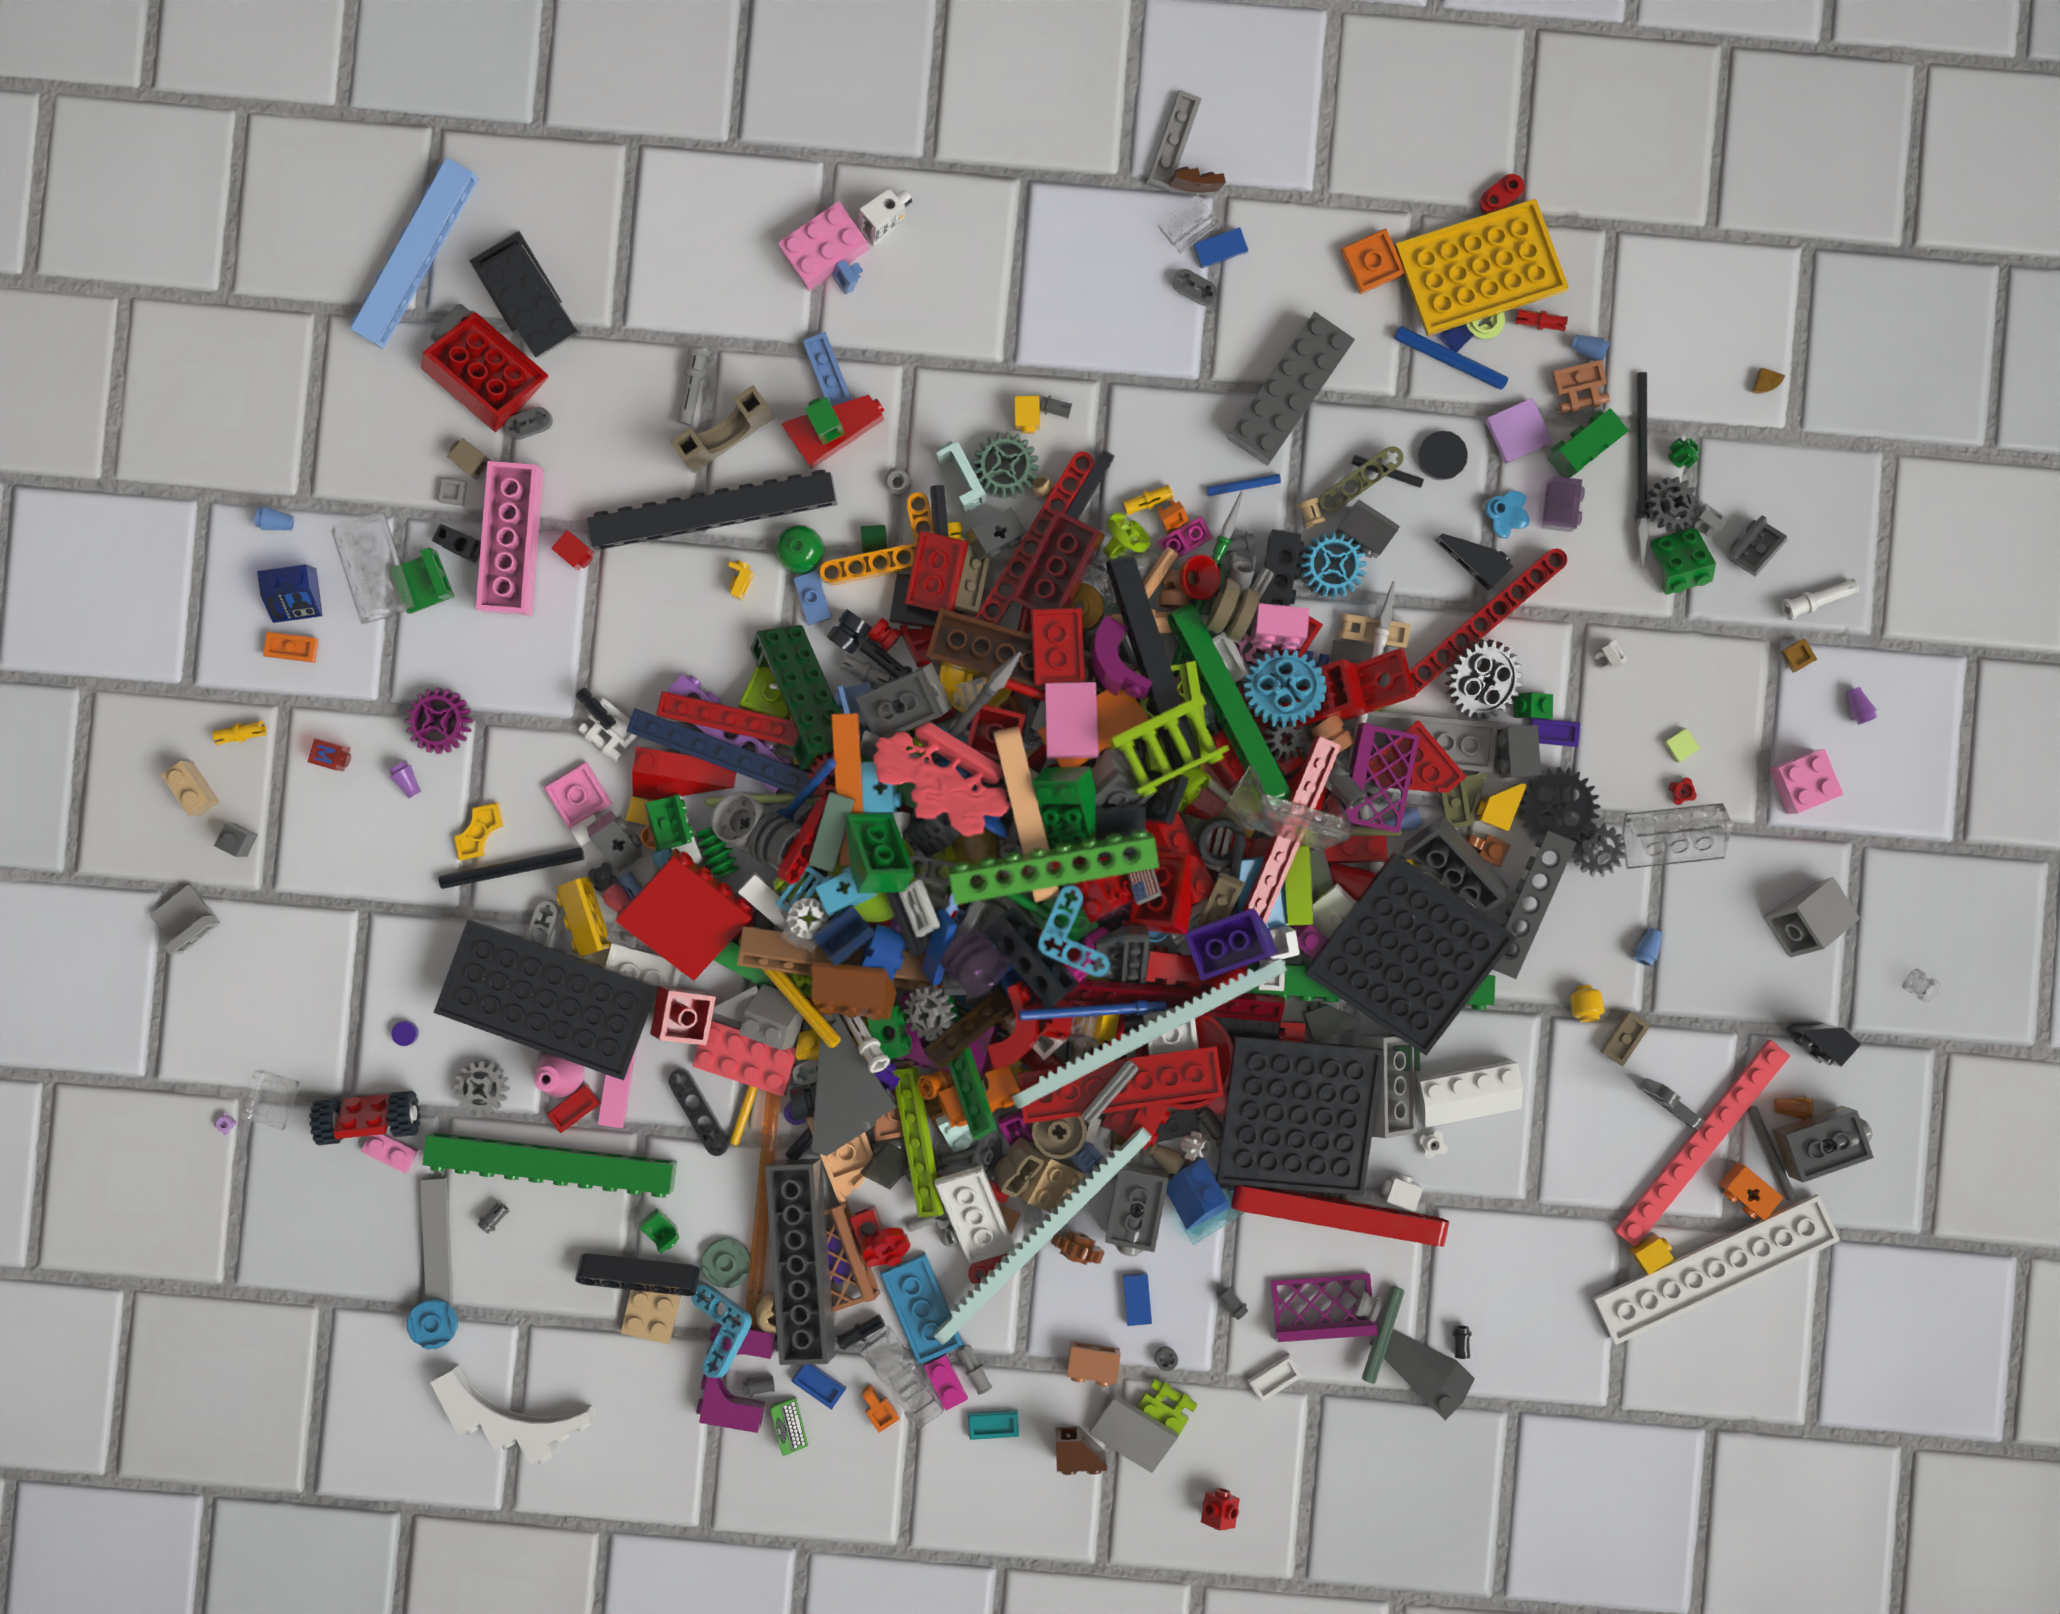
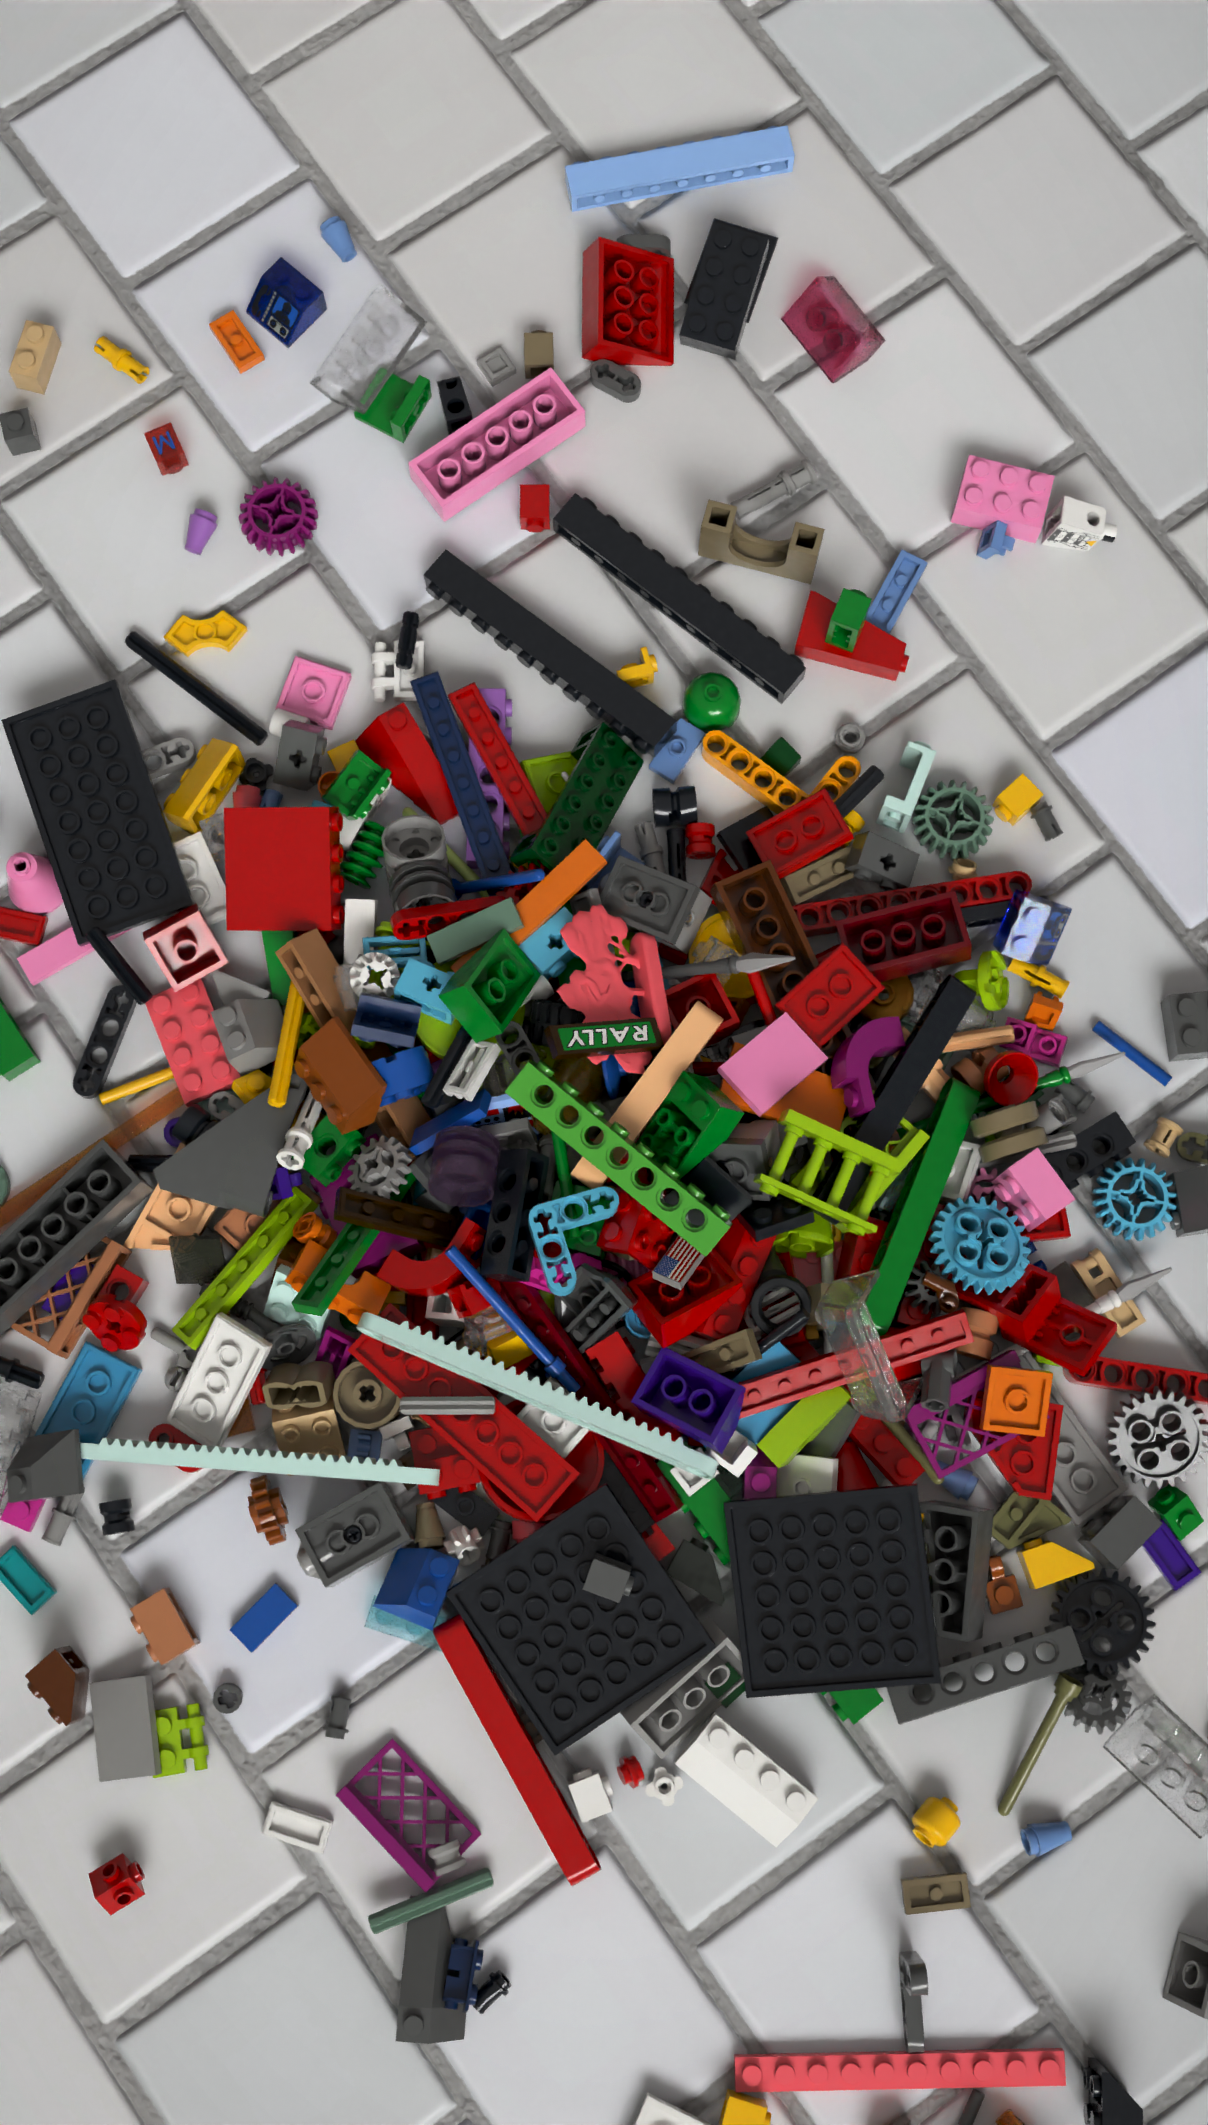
camera: 50 degrees right, 10 degrees down
none -> dark grey slope [7,1429,84,1503]
none -> black axle [85,927,153,1005]
none -> black wheel [99,1498,135,1536]
none -> black brick [423,549,677,758]
none -> dark blue hinge [442,1938,484,2012]
none -> tile [544,1017,664,1060]
none -> dark grey brick [582,1552,635,1603]
none -> red plate [617,1755,644,1789]
none -> clear pink slope [781,276,886,383]
none -> reddish brown arm [921,1270,960,1313]
none -> orange plate [979,1364,1053,1437]
none -> clear blue slope [993,889,1072,964]
none -> olive piece [998,1672,1083,1816]

